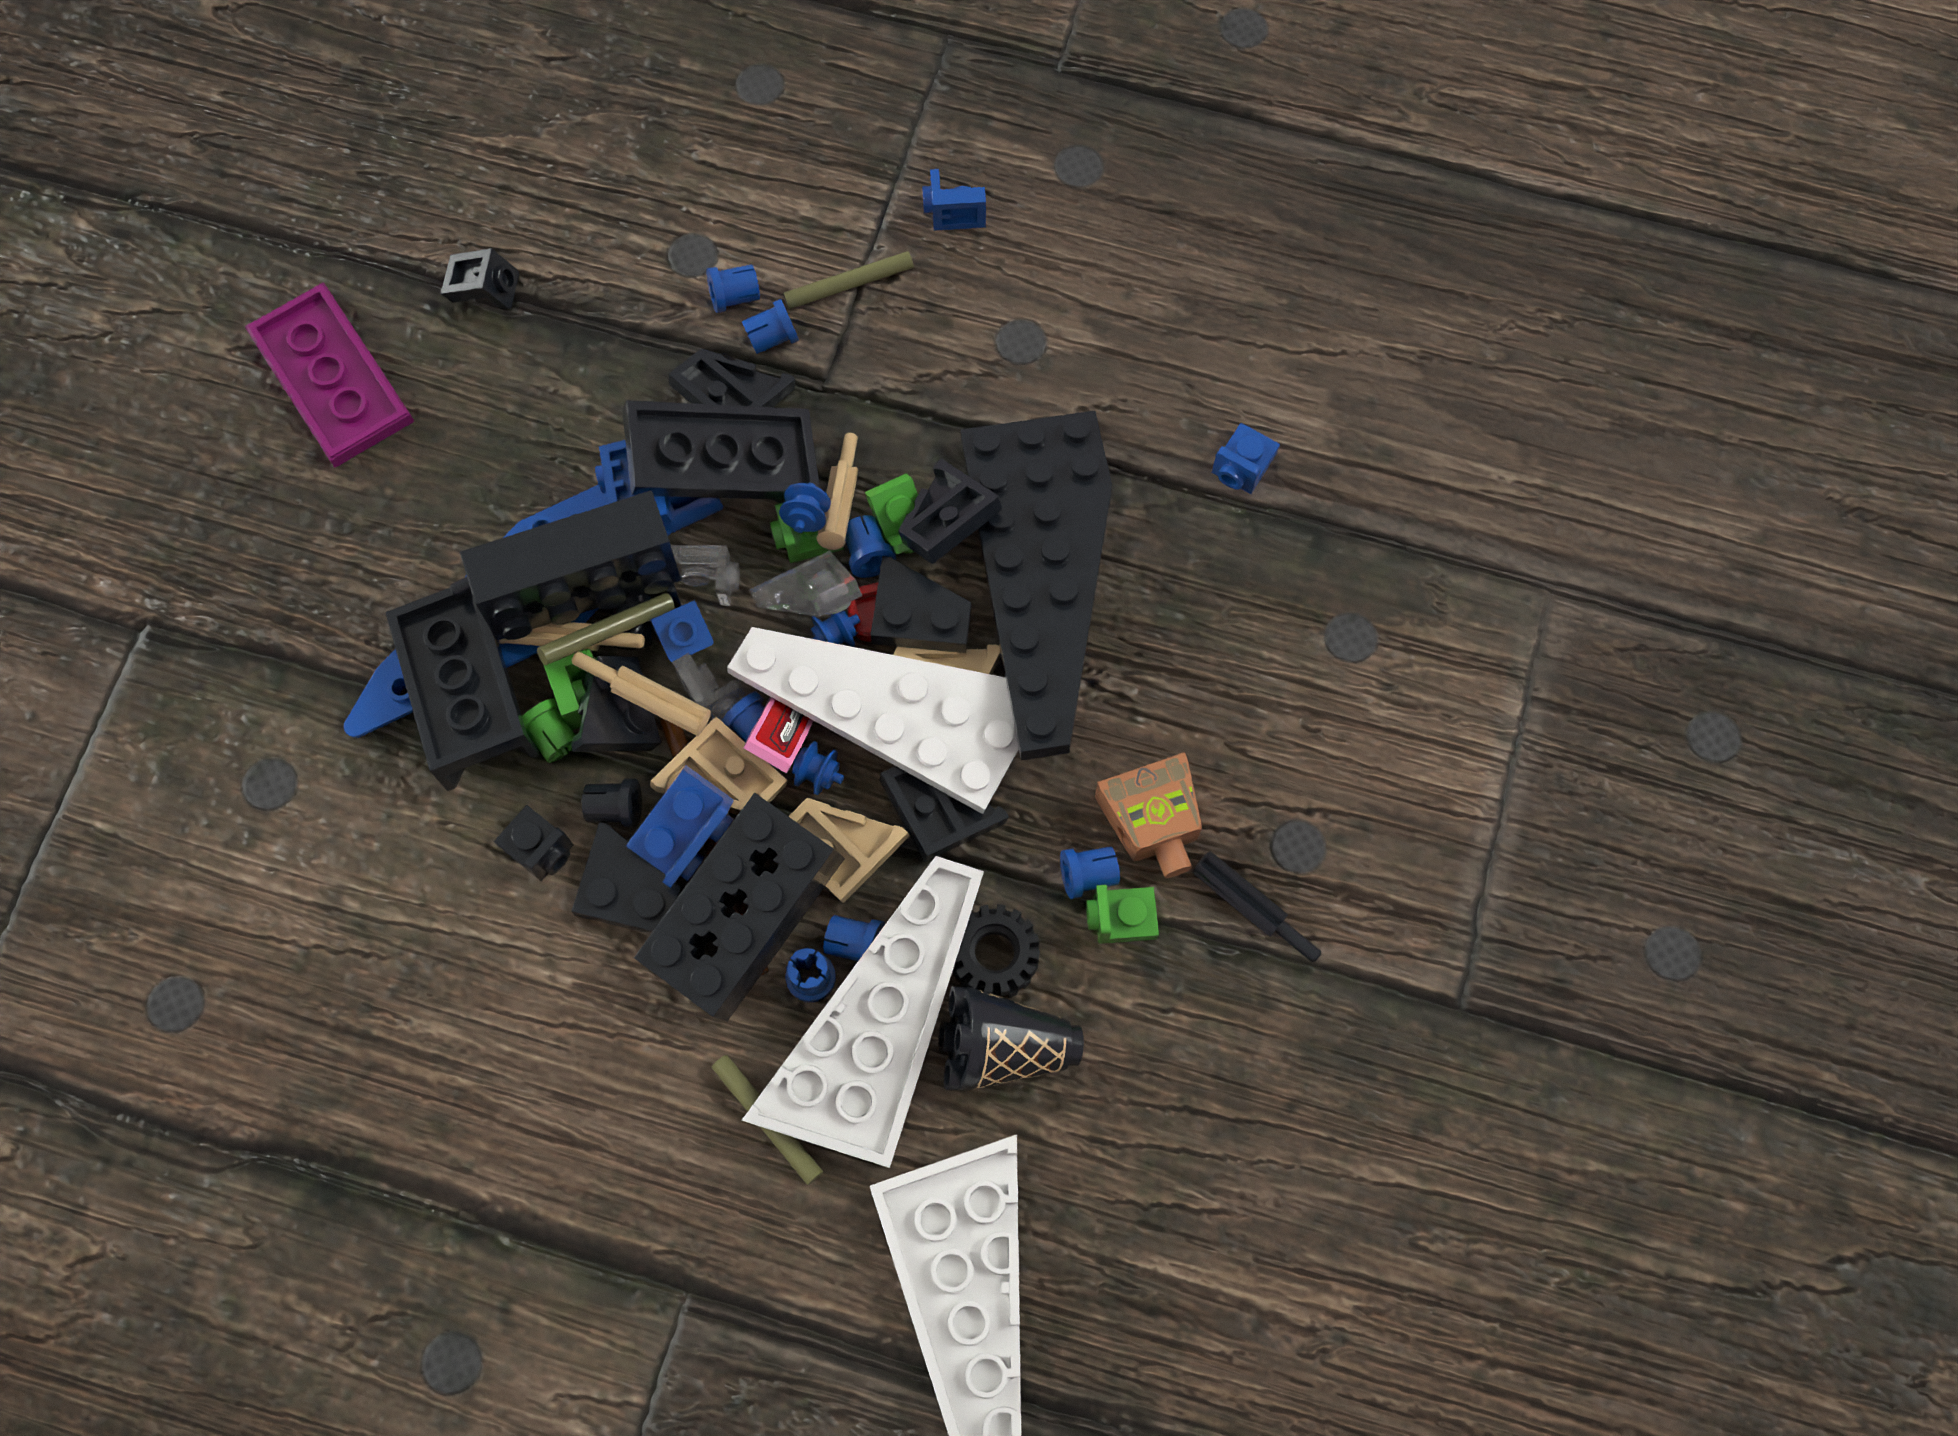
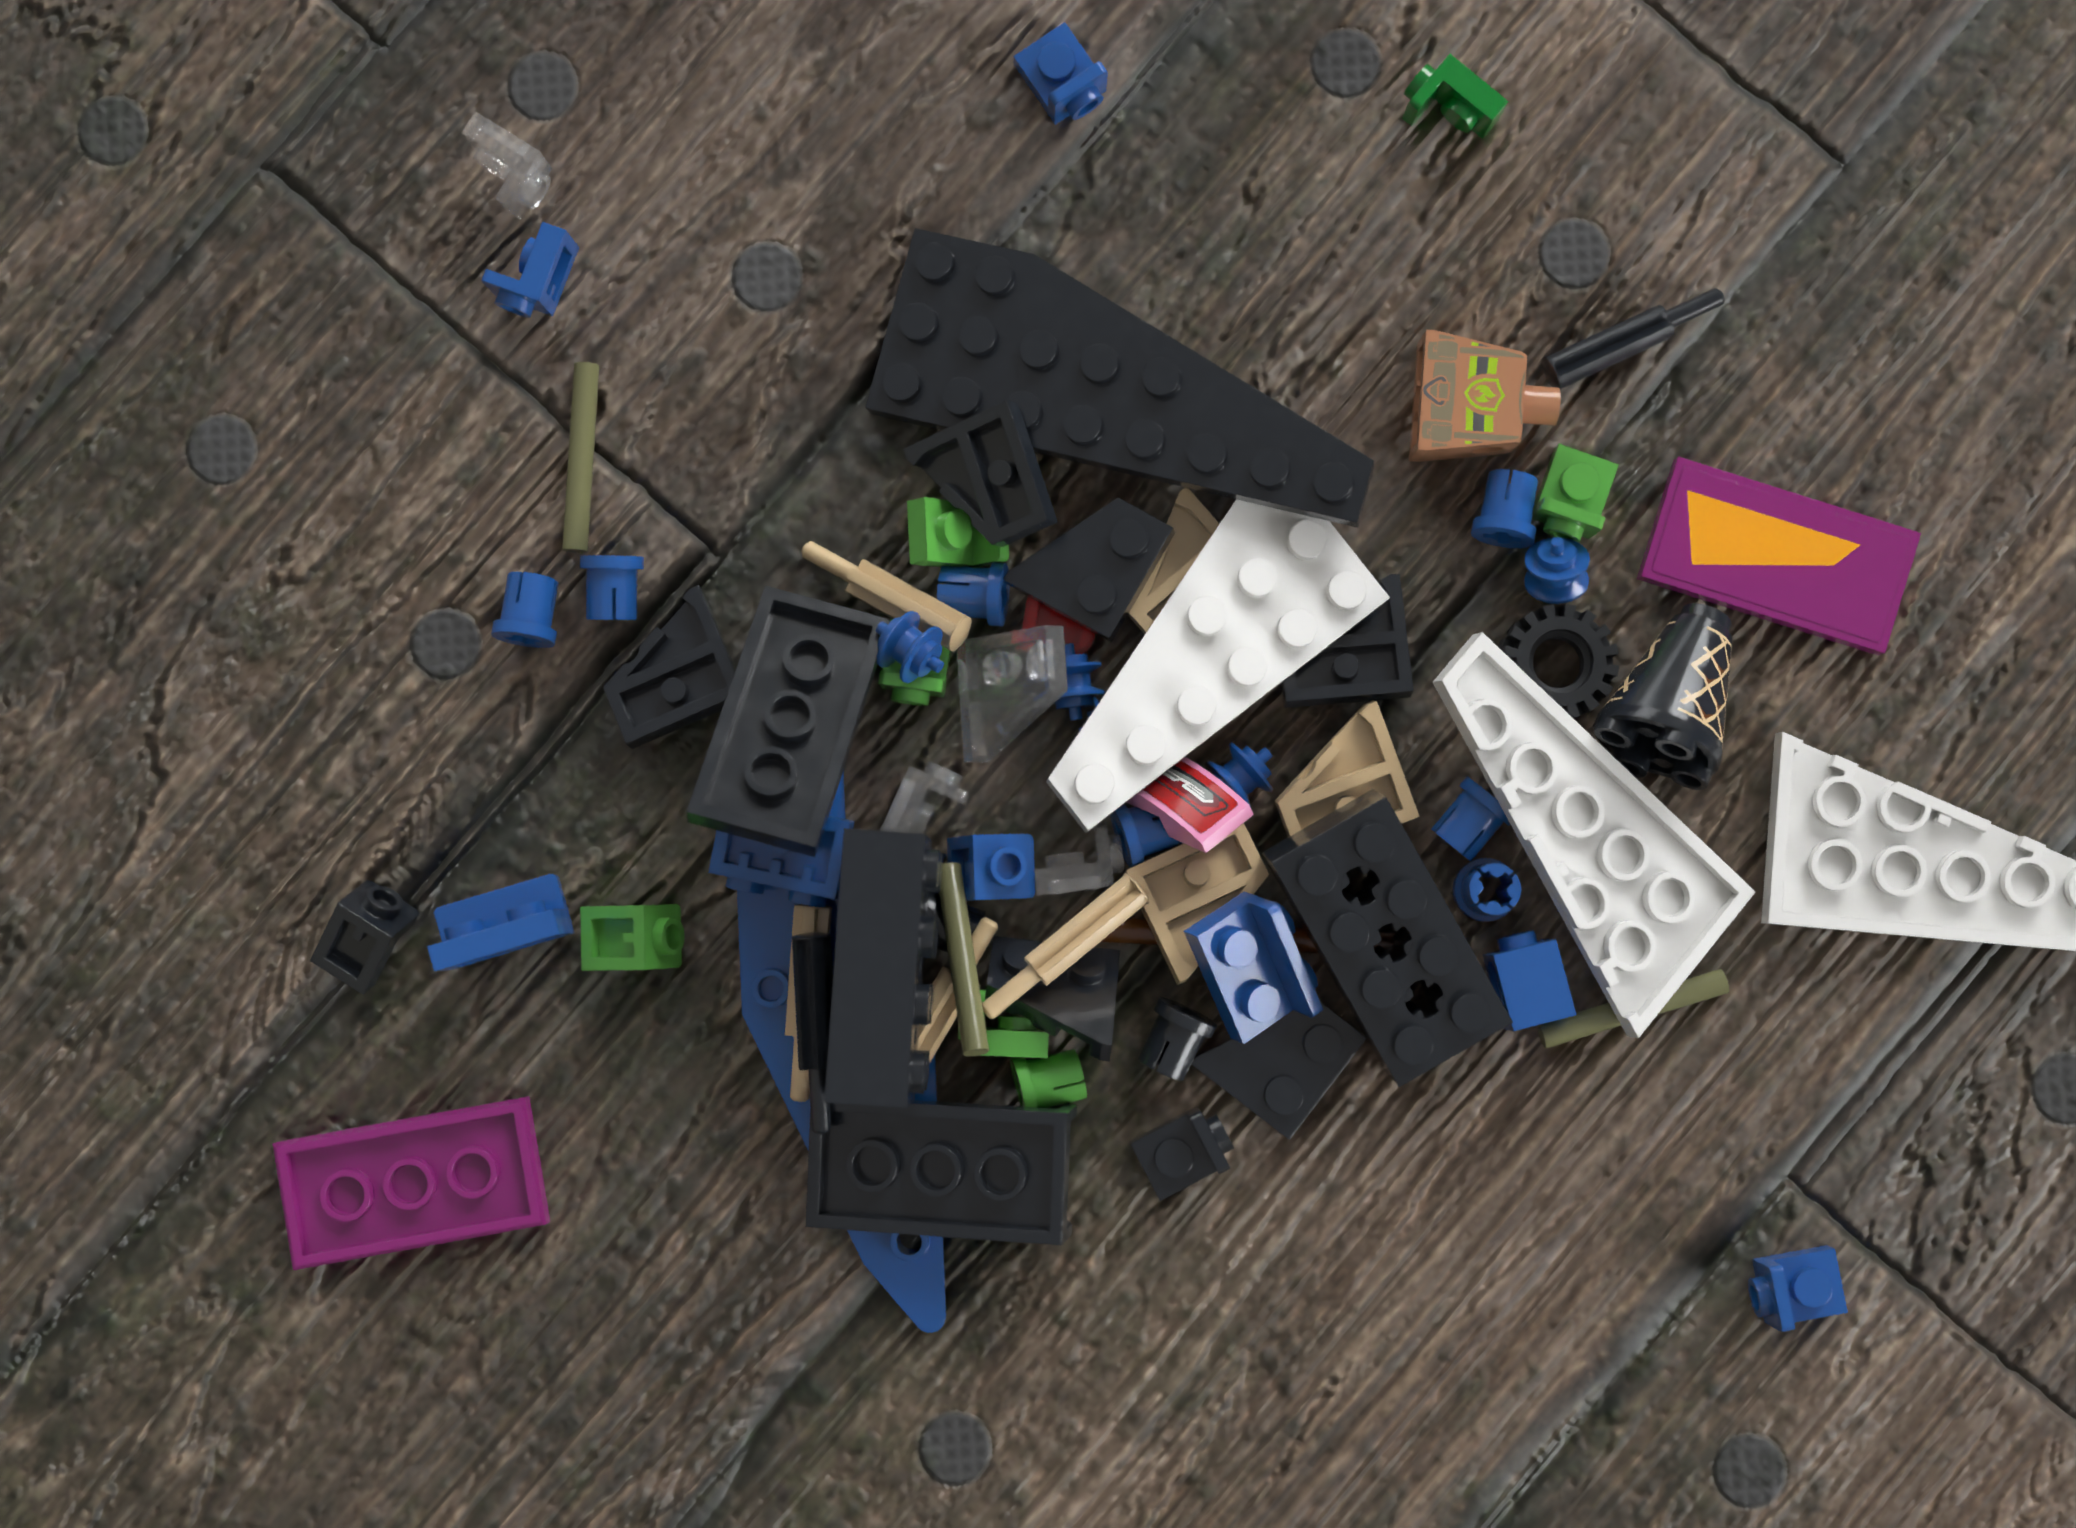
camera: 60 degrees left, 15 degrees up
none -> blue bracket [427,874,575,971]
none -> clear bracket [462,112,553,219]
none -> bright green bracket [580,904,685,971]
none -> green bracket [1402,53,1509,139]
none -> blue brick [1482,930,1576,1031]
none -> blue wheel [1524,537,1590,604]
none -> magenta tile [1636,456,1921,655]
none -> blue bracket [1748,1245,1848,1332]

